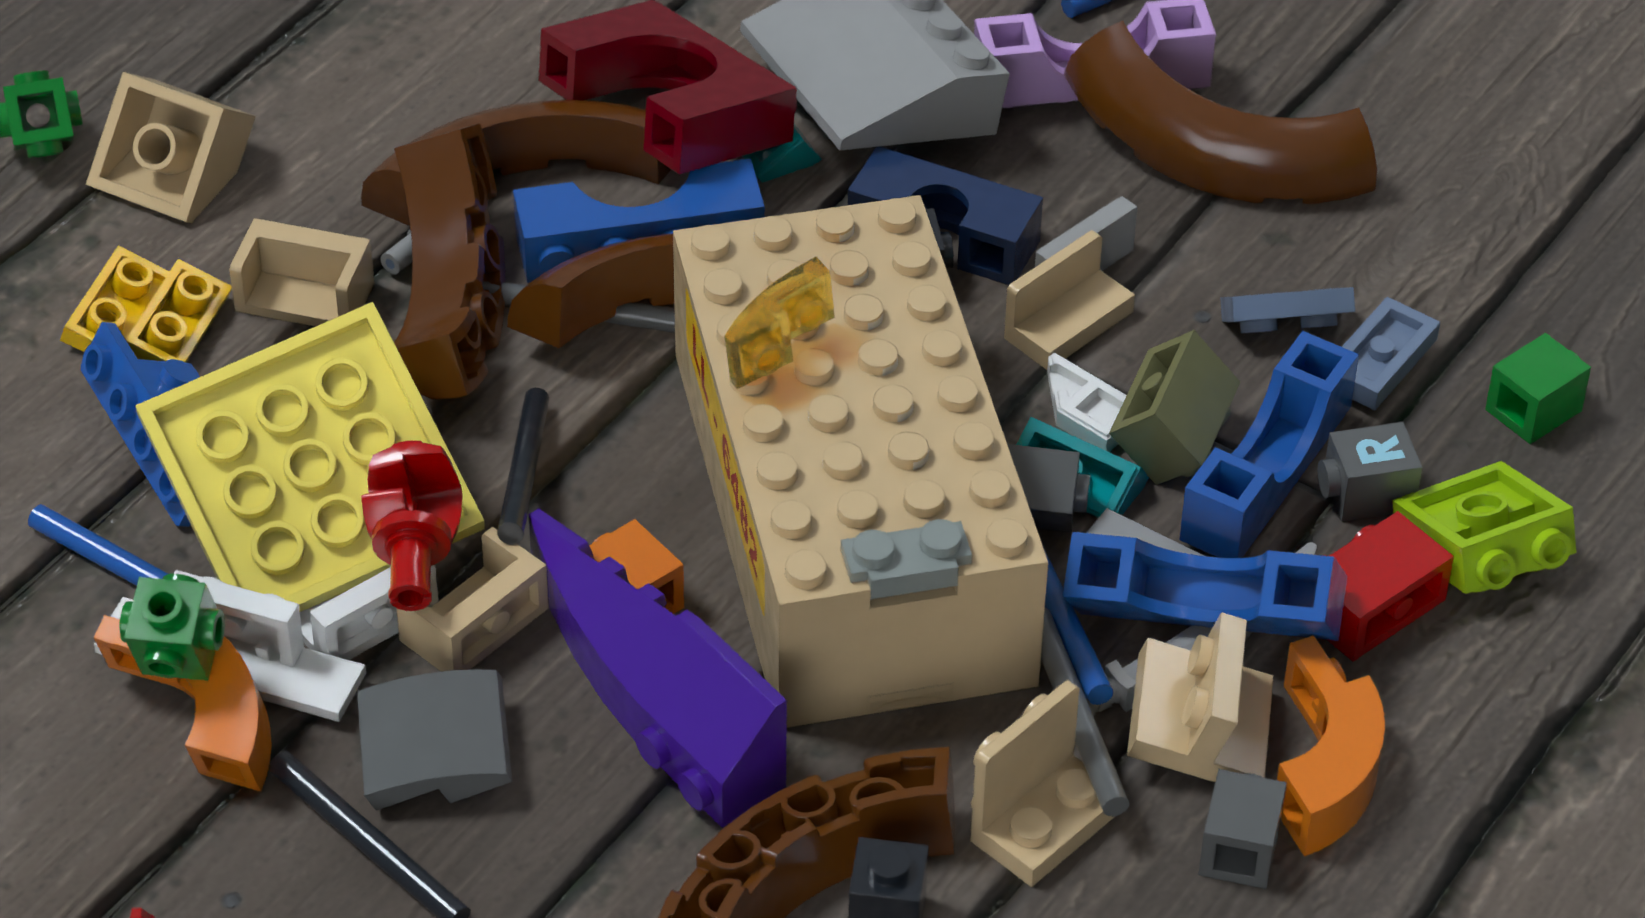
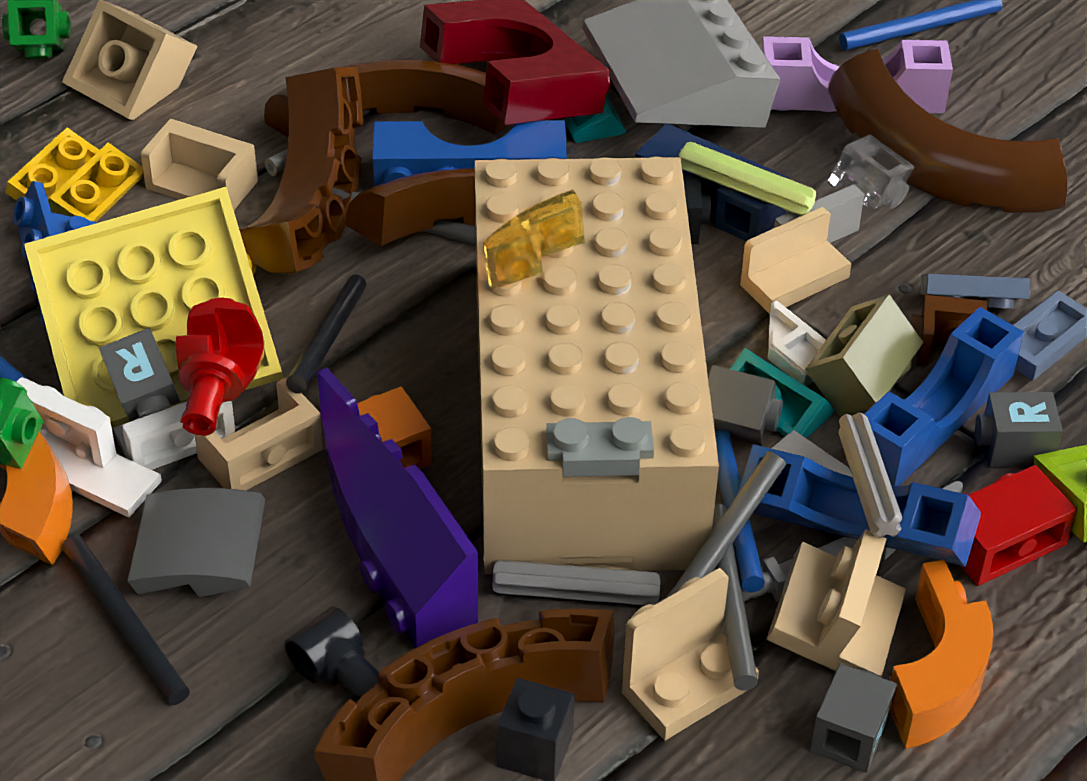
camera: 10 degrees right, 0 degrees up
none -> dark grey brick [99,327,181,422]
none -> black pin [284,606,379,701]
none -> light grey axle [492,560,661,605]
none -> dark grey bar [667,451,786,598]
none -> yellowish green axle [679,142,816,216]
none -> clear brick [826,134,915,209]
none -> light grey axle [838,412,902,538]
none -> reddish brown bracket [910,295,987,366]

